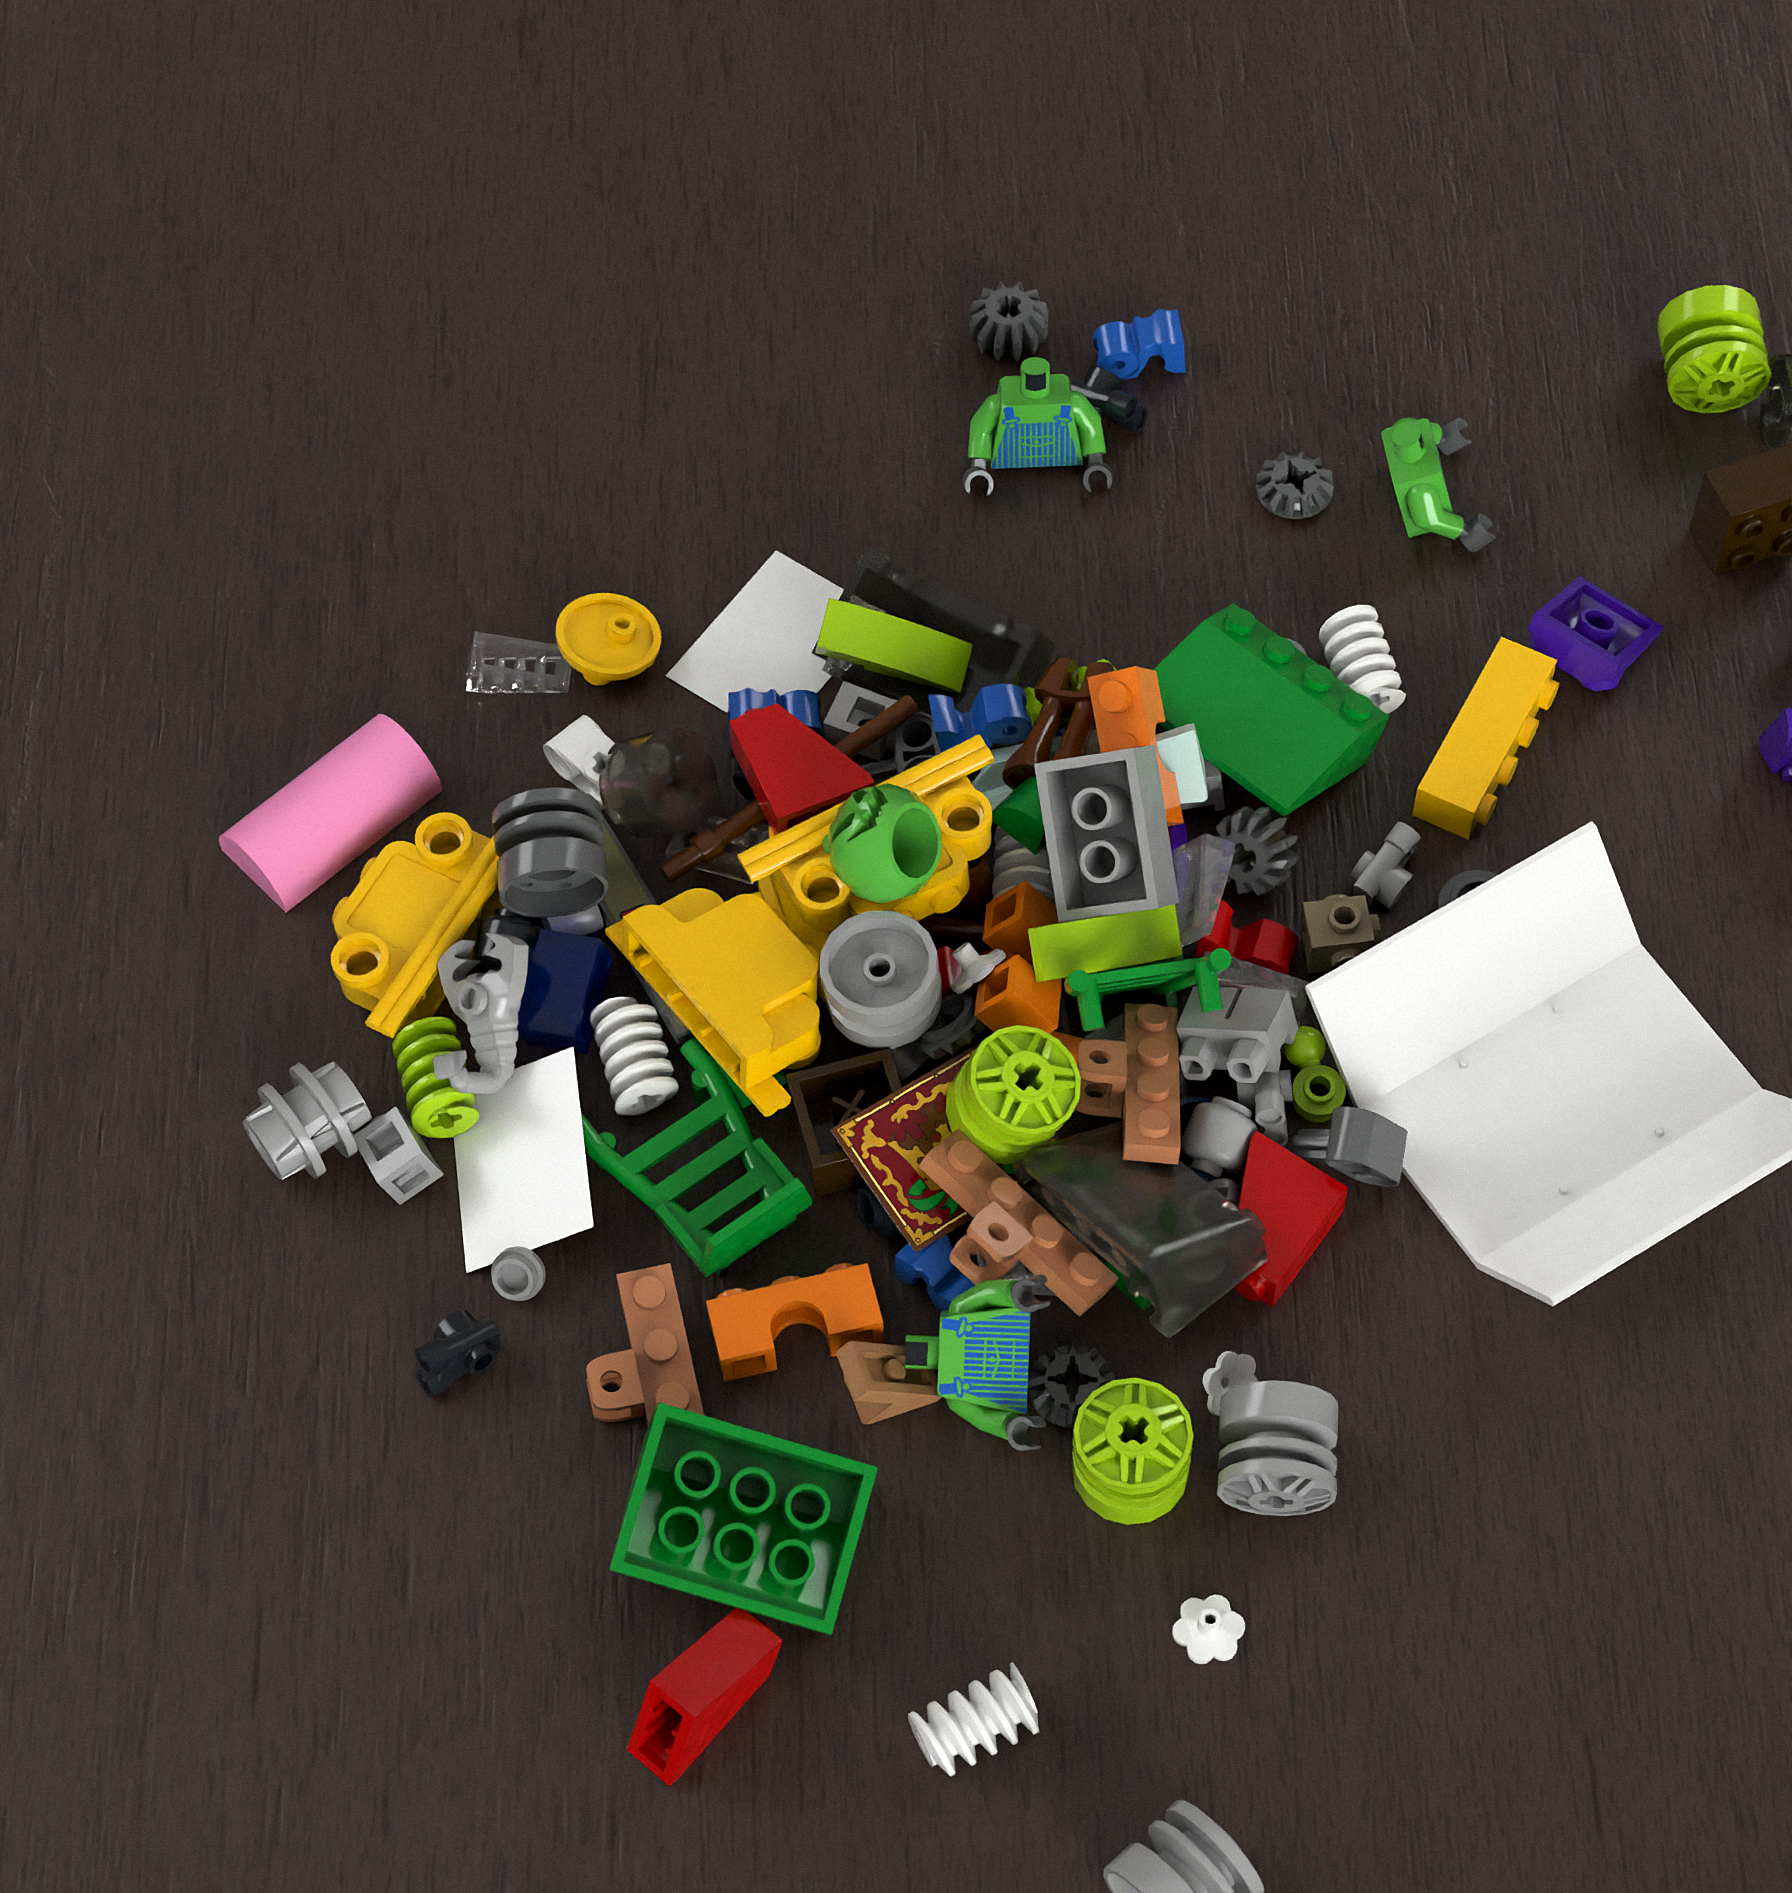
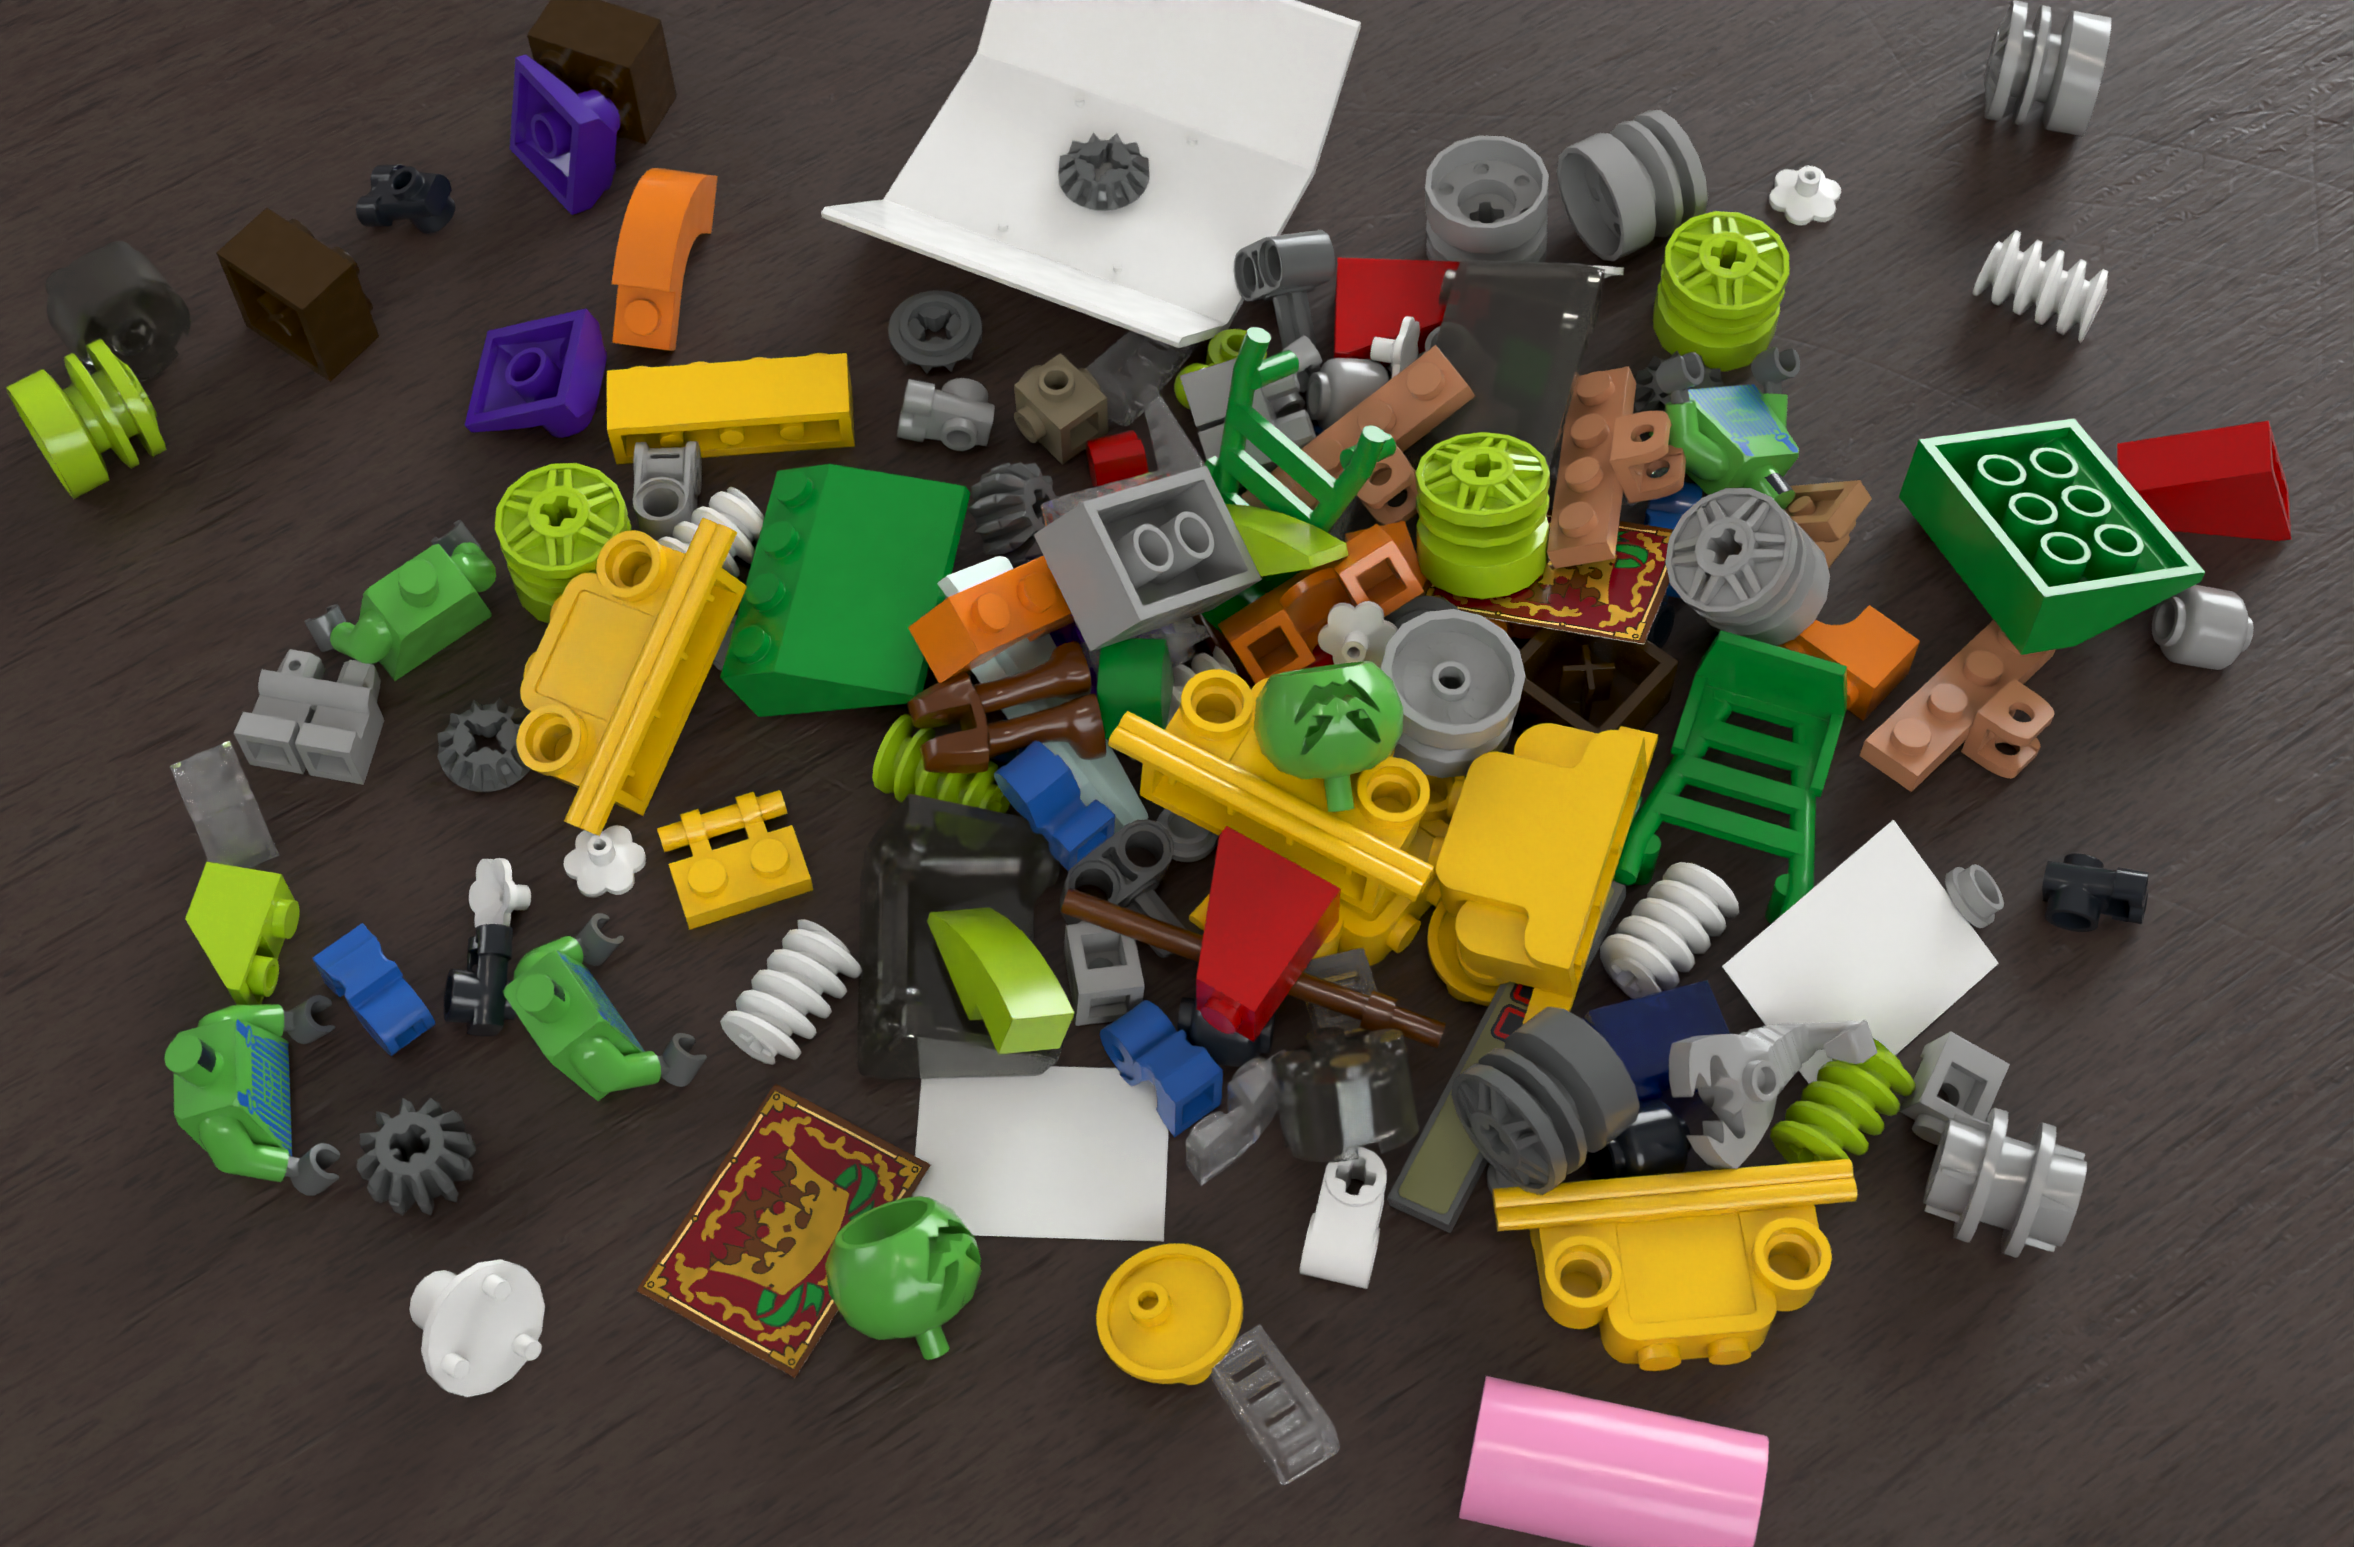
camera: 125 degrees left, 0 degrees up
none -> bright green torso [164,995,340,1196]
none -> clear slope [170,741,279,868]
none -> lime slope [185,862,300,1005]
none -> light grey hips [234,649,384,785]
none -> white piece [409,1259,545,1397]
none -> white plant [469,858,531,928]
none -> lime wheel [495,463,631,624]
none -> yellow brick [516,518,747,837]
none -> white plant [563,825,646,898]
none -> orange arch [612,168,718,351]
none -> light grey piece [632,441,702,541]
none -> sticker [636,1083,931,1378]
none -> yellow plate [657,790,813,930]
none -> white piece [720,919,862,1065]
none -> bright green piece [825,1196,981,1360]
none -> dark grey gear [1058,132,1149,211]
none -> clear slope [1186,1049,1292,1186]
none -> white plant [1371,316,1420,378]
none -> light grey wheel [1425,135,1549,294]
none -> light grey wheel [1665,488,1830,646]
none -> light grey head [2152,585,2253,670]

